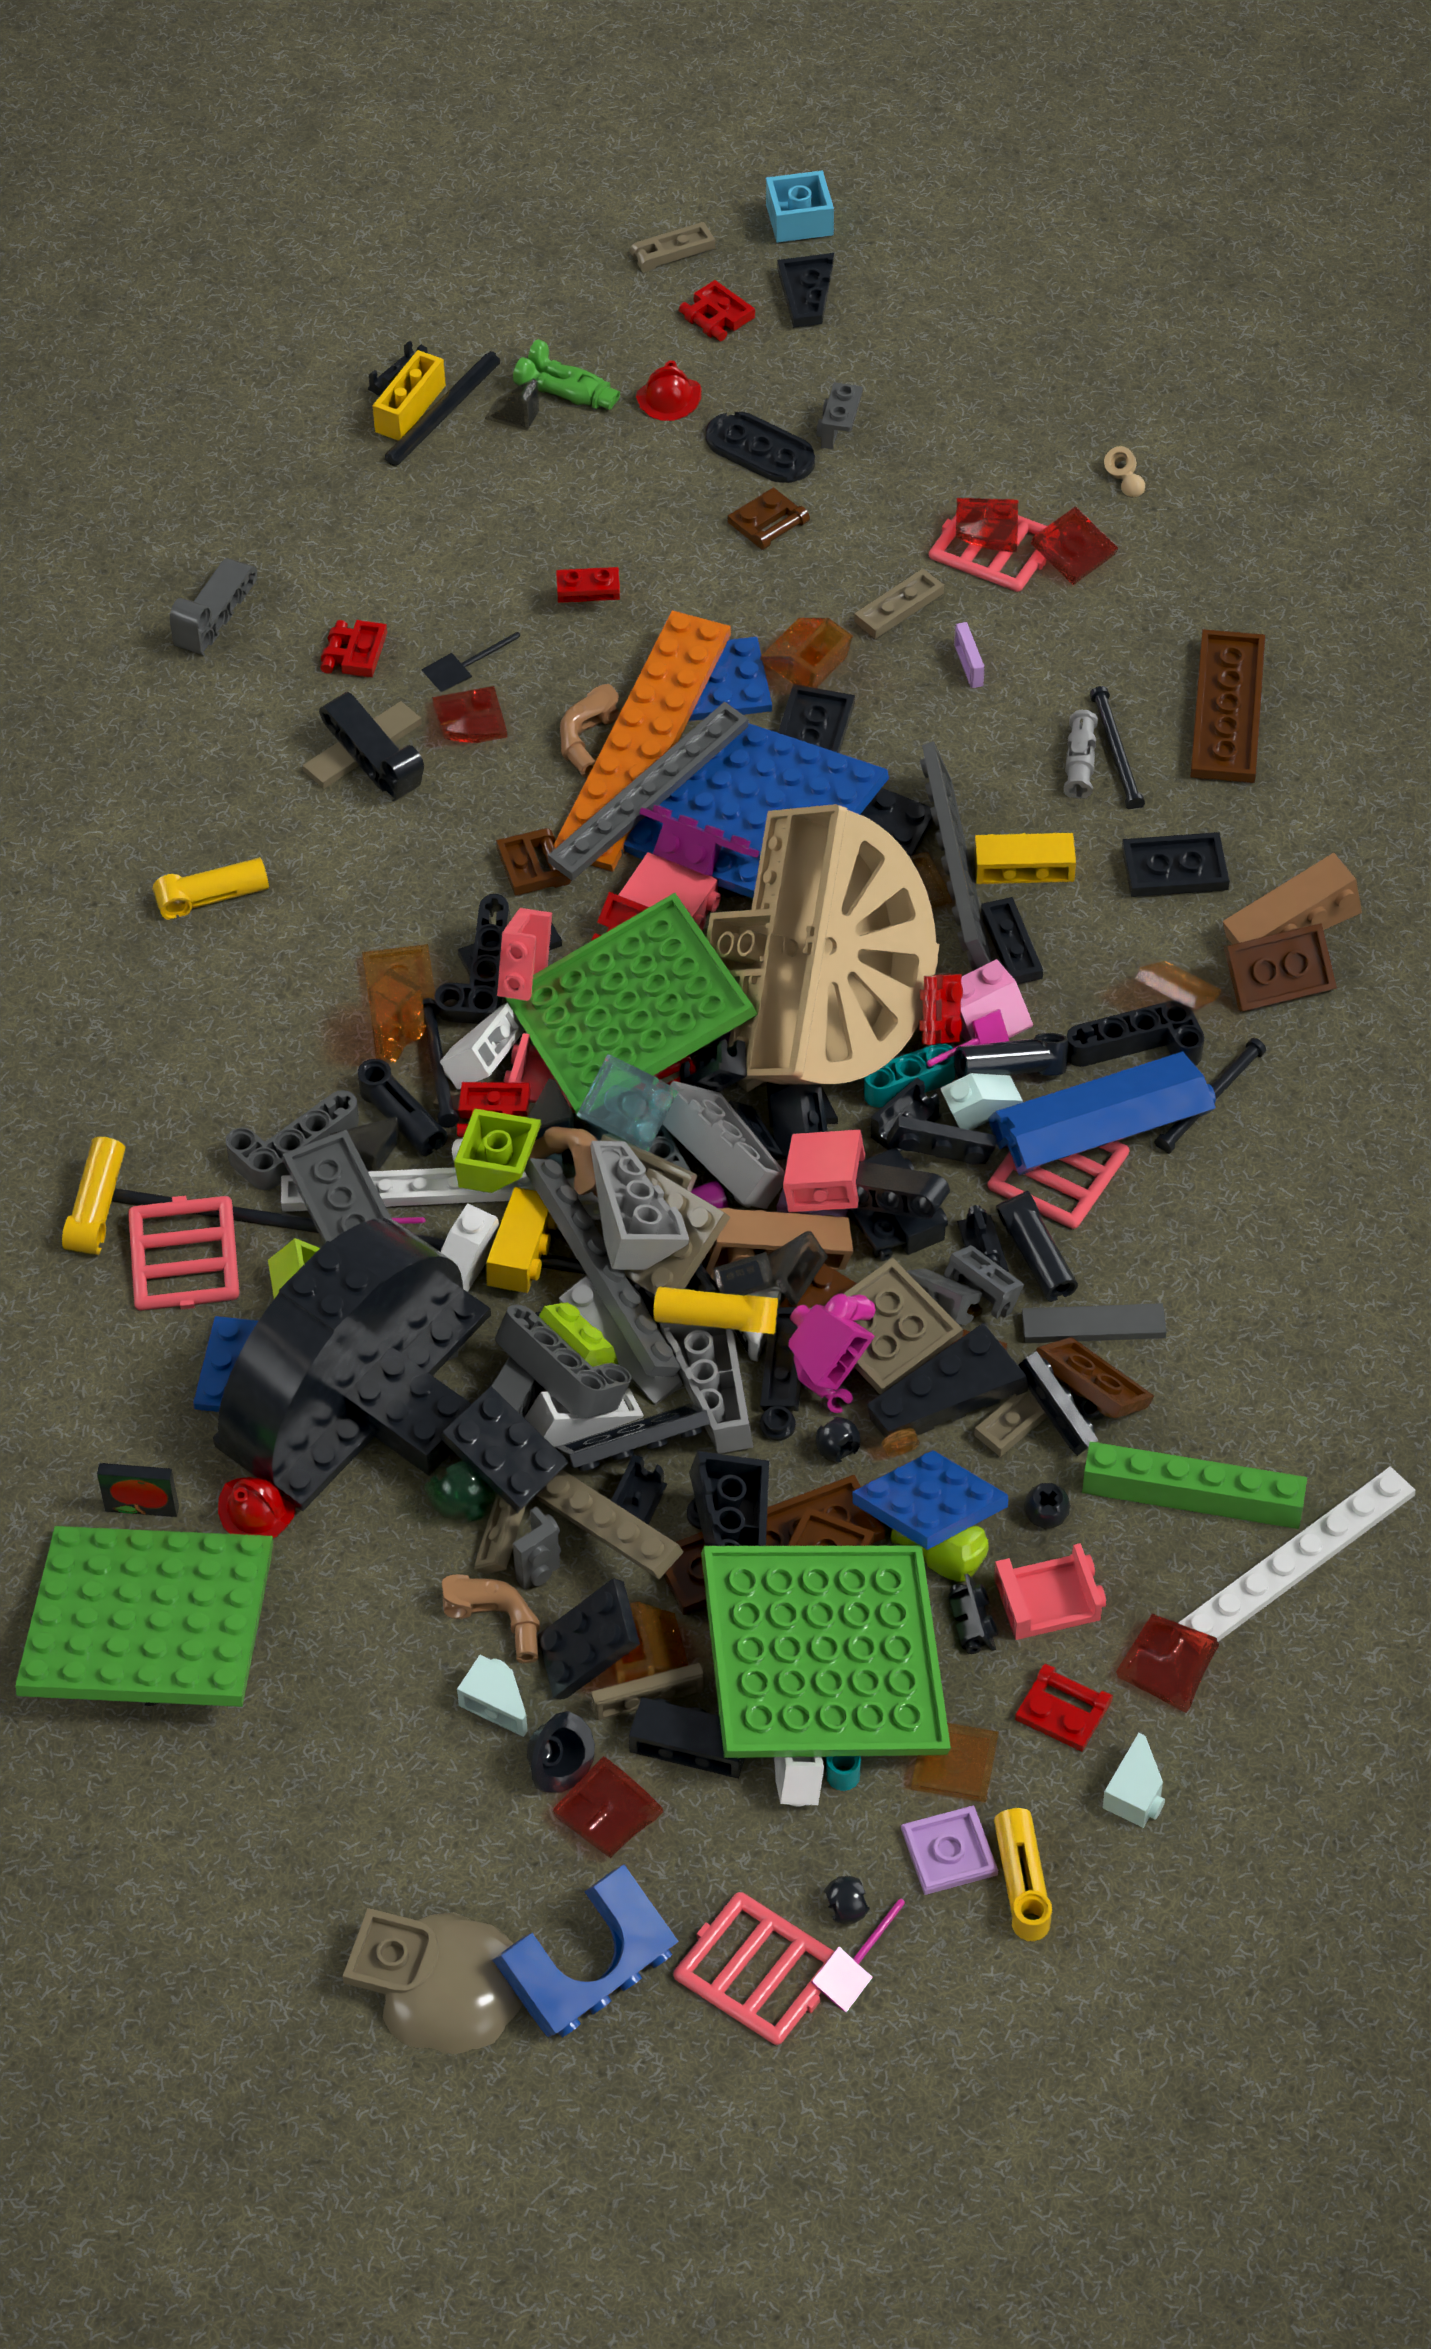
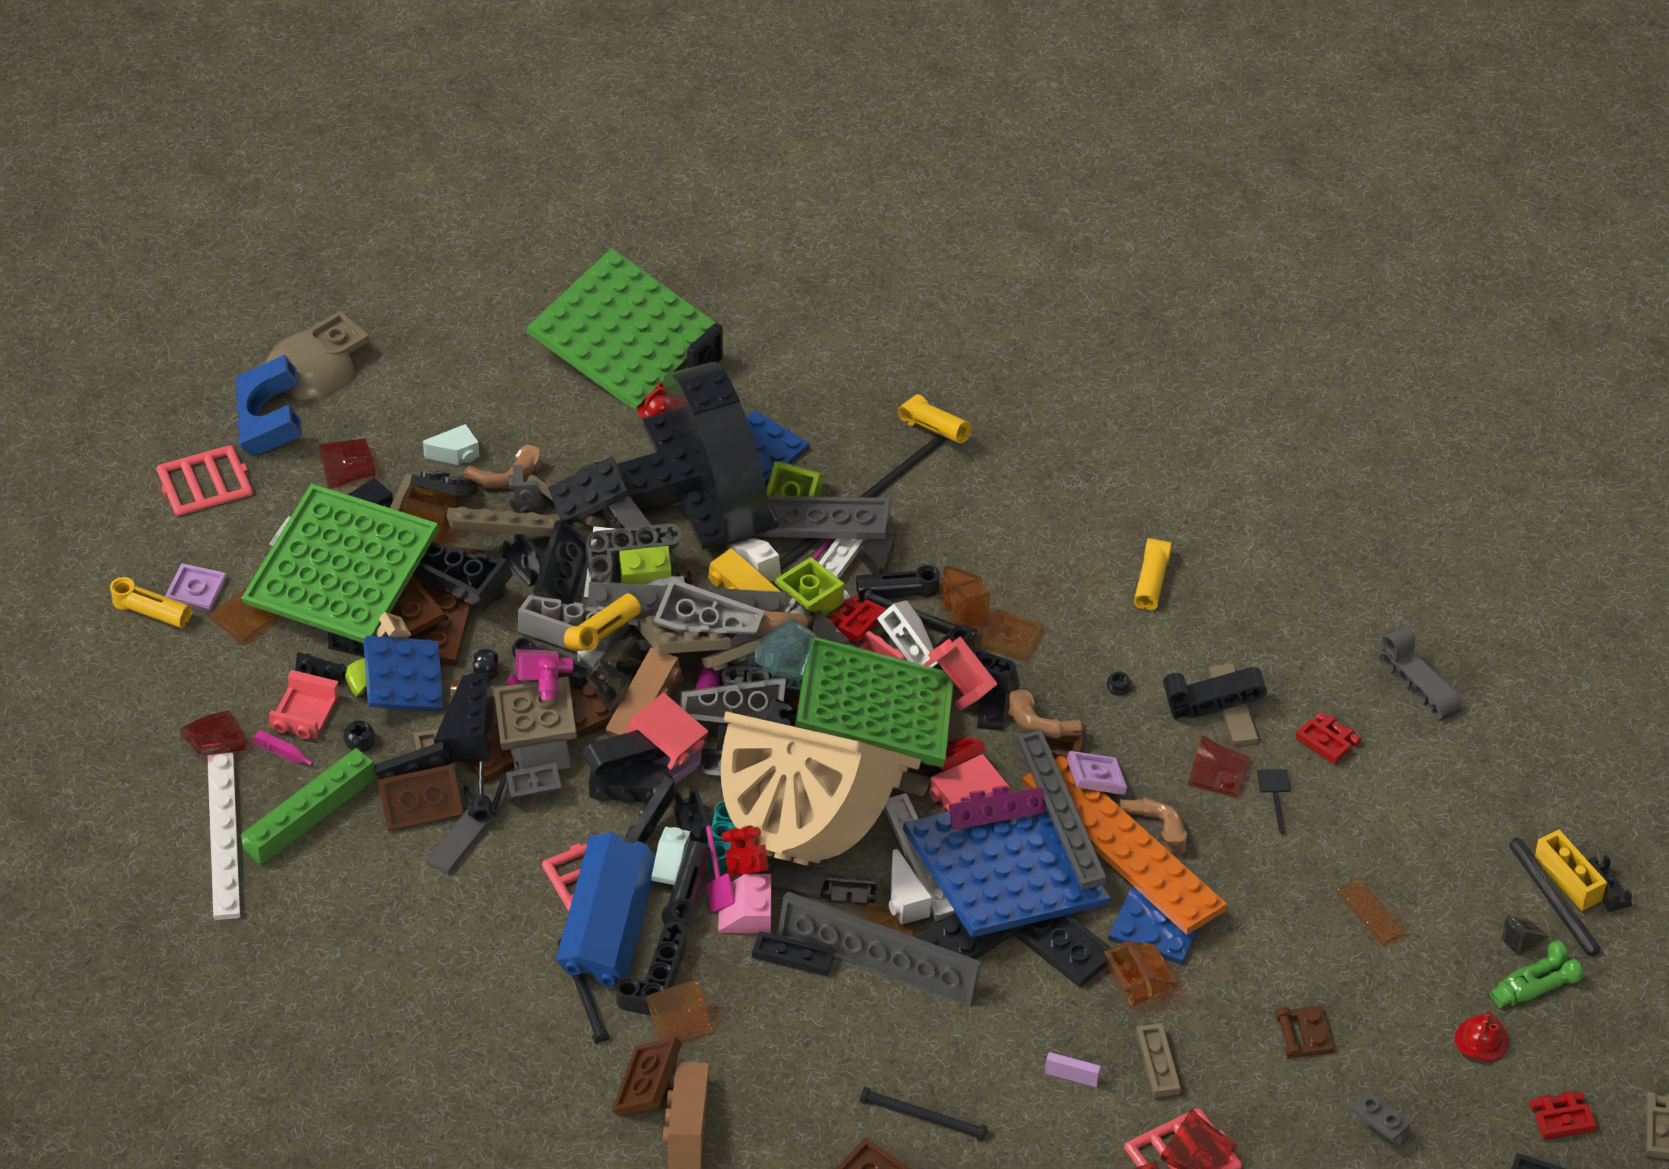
camera: 120 degrees right, 5 degrees down
coral bar [128,1196,240,1311] -> none
dark grey beam [225,1090,359,1190] -> none
black helmet [527,1711,595,1793] -> none
red bracket [556,567,620,603] -> none
black tile [706,412,815,483] -> none
piece [811,1899,905,2012] -> none
black piece [824,1876,870,1925] -> none
black hinge [957,1205,1009,1272] -> none
yellow brick [974,833,1076,884] -> none
black piece [996,1191,1078,1302] -> none
red plate [1015,1663,1113,1752] -> none
light grey piece [1064,710,1098,798] -> none
light aqua slope [1102,1733,1165,1828] -> none
black plate [1122,832,1230,897] -> none
none -> dark pink piece [252,731,314,766]
none -> tan tile [376,612,411,639]
none -> black plant [463,760,506,822]
none -> medium nougat piece [1008,689,1082,739]
none -> lavender tile [1067,751,1127,795]
none -> black plate [1106,671,1131,695]
none -> clear orange tile [1337,878,1405,946]

